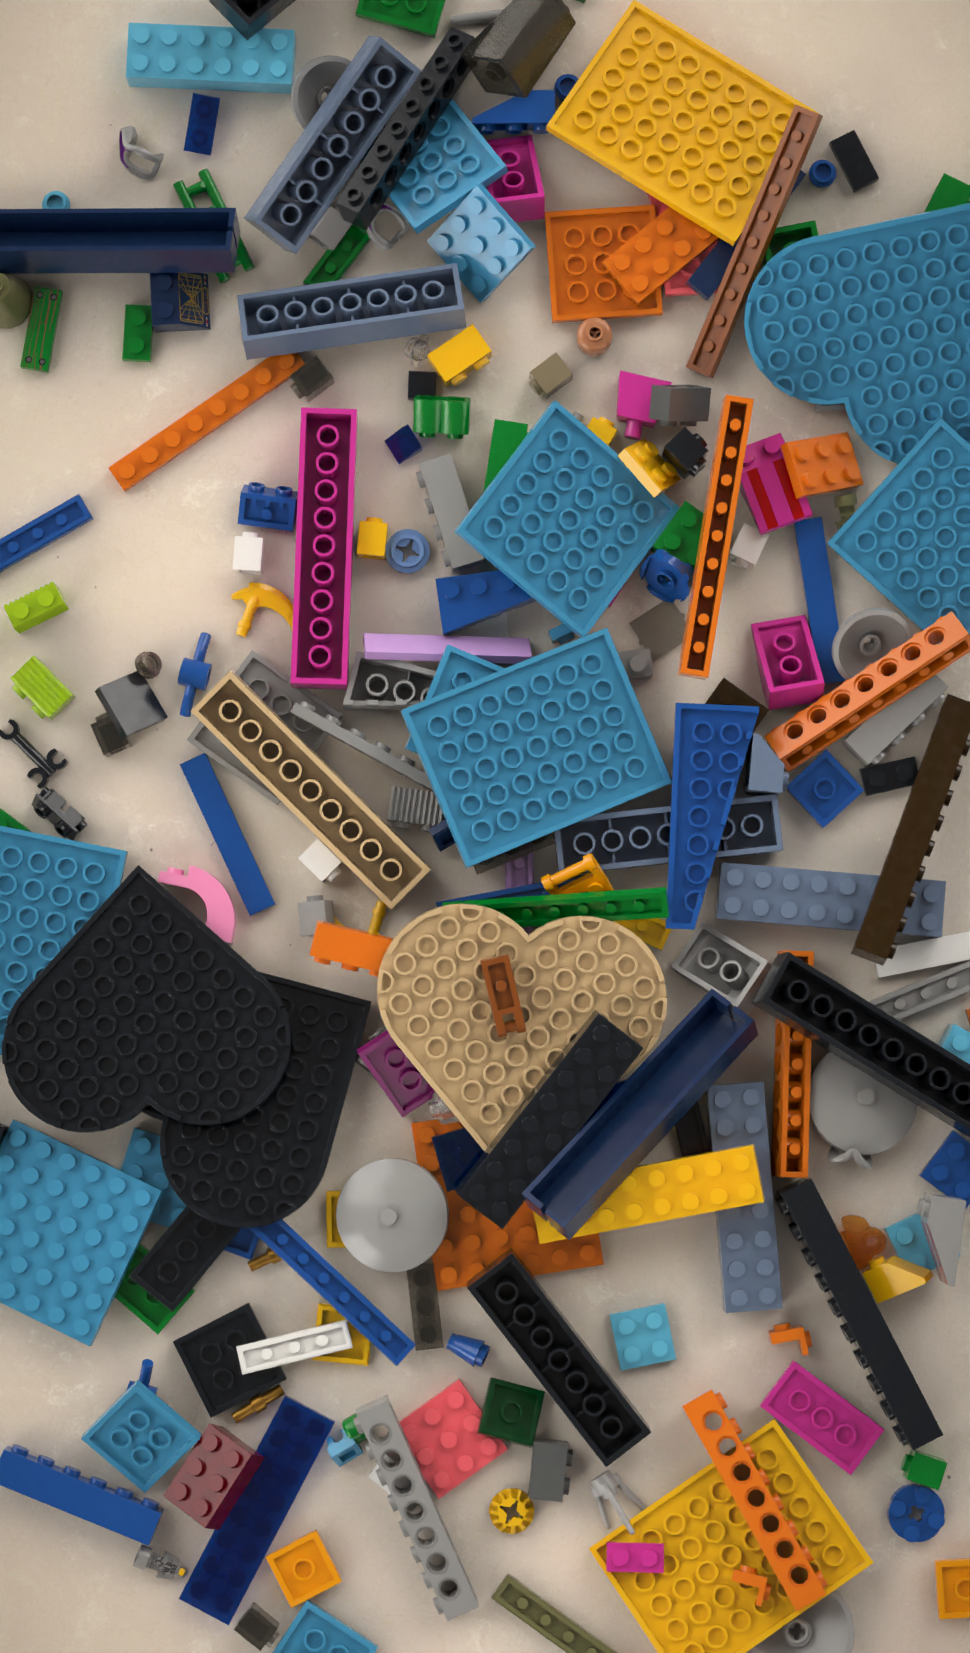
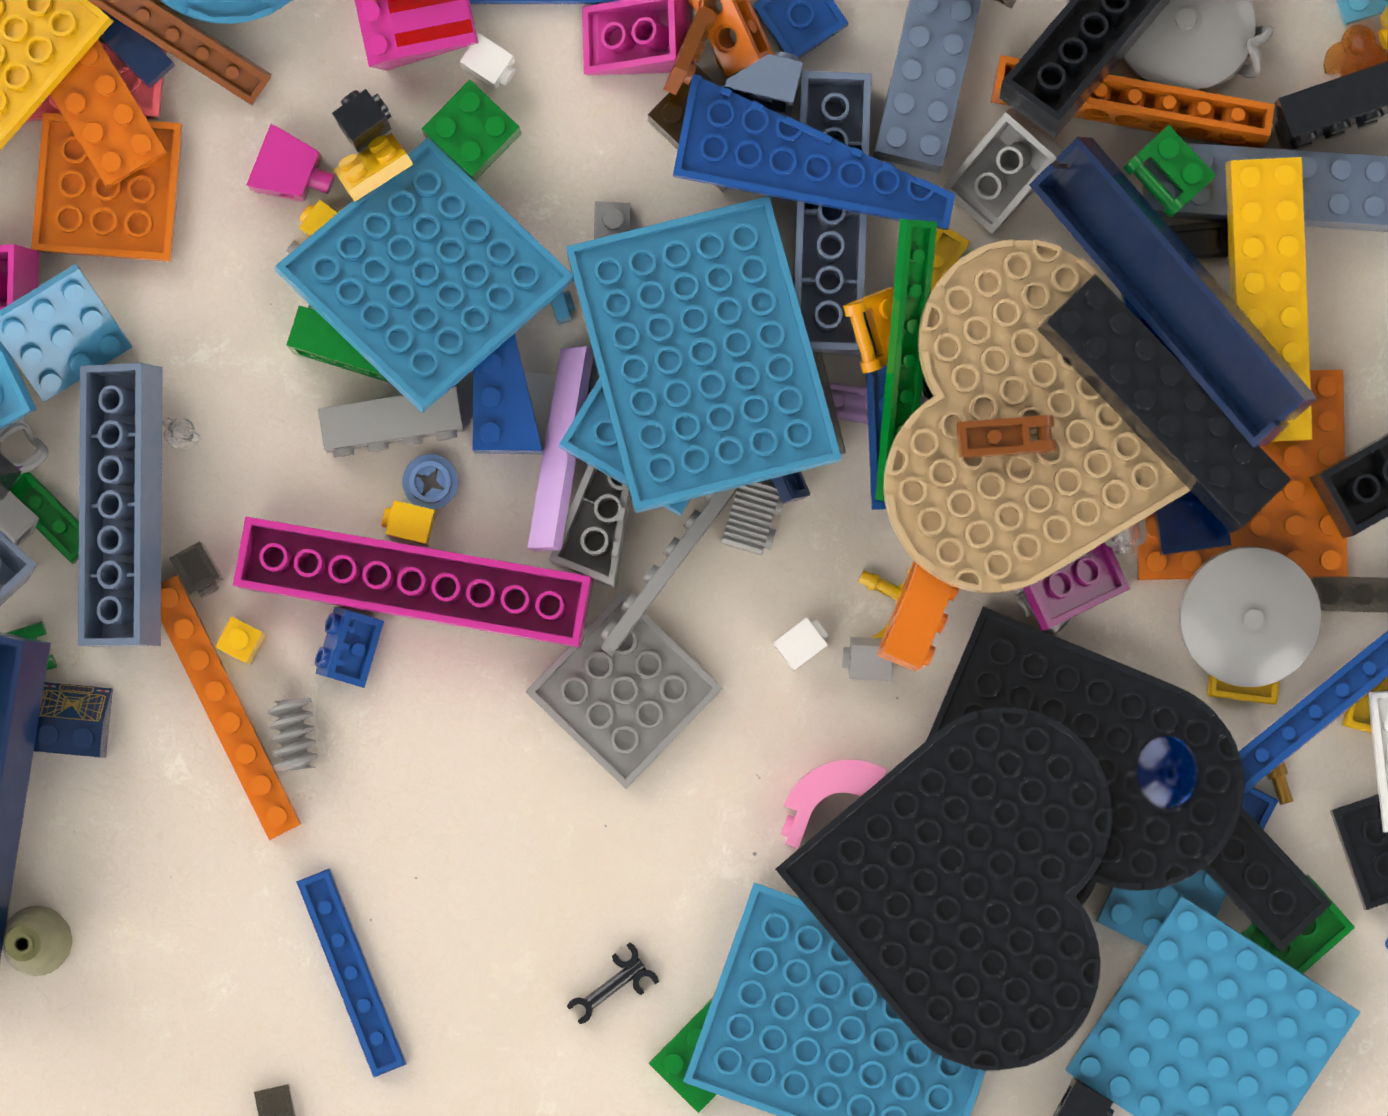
camera: 85 degrees left, 0 degrees up
lime brick [4,582,69,634] -> none
lime brick [10,656,75,720] -> none
green tile [20,286,63,373] -> none
black hinge [32,787,87,840] -> none
clear smoke brick [90,712,132,757] -> none
tile [95,670,168,739] -> none
green plate [122,304,153,363] -> none
clear smoke plate [135,652,162,679] -> none
blue piece [178,632,212,717] -> none
blue tile [180,753,276,916] -> none
tan brick [191,671,432,909] -> none
yellow piece [231,582,293,638] -> none
white brick [233,532,265,575] -> none
clear blue slope [385,424,422,465] -> none
black tile [408,371,436,400] -> none
green brick [413,395,471,439] -> none
yellow brick [427,324,492,387] -> none
dark tan brick [528,352,573,399] -> none
nougat head [576,317,612,356] -> none
clear smoke piece [629,601,686,662] -> none
blue plate [640,549,694,603] -> none
dark grey brick [649,385,711,427] -> none
orange brick [677,394,754,680] -> none
none -> yellow brick [215,616,267,665]
none -> light grey piece [268,698,318,771]
none -> dark orange plate [663,7,717,95]
none -> green plate [1122,125,1217,219]
none -> clear blue dish [1137,736,1198,808]

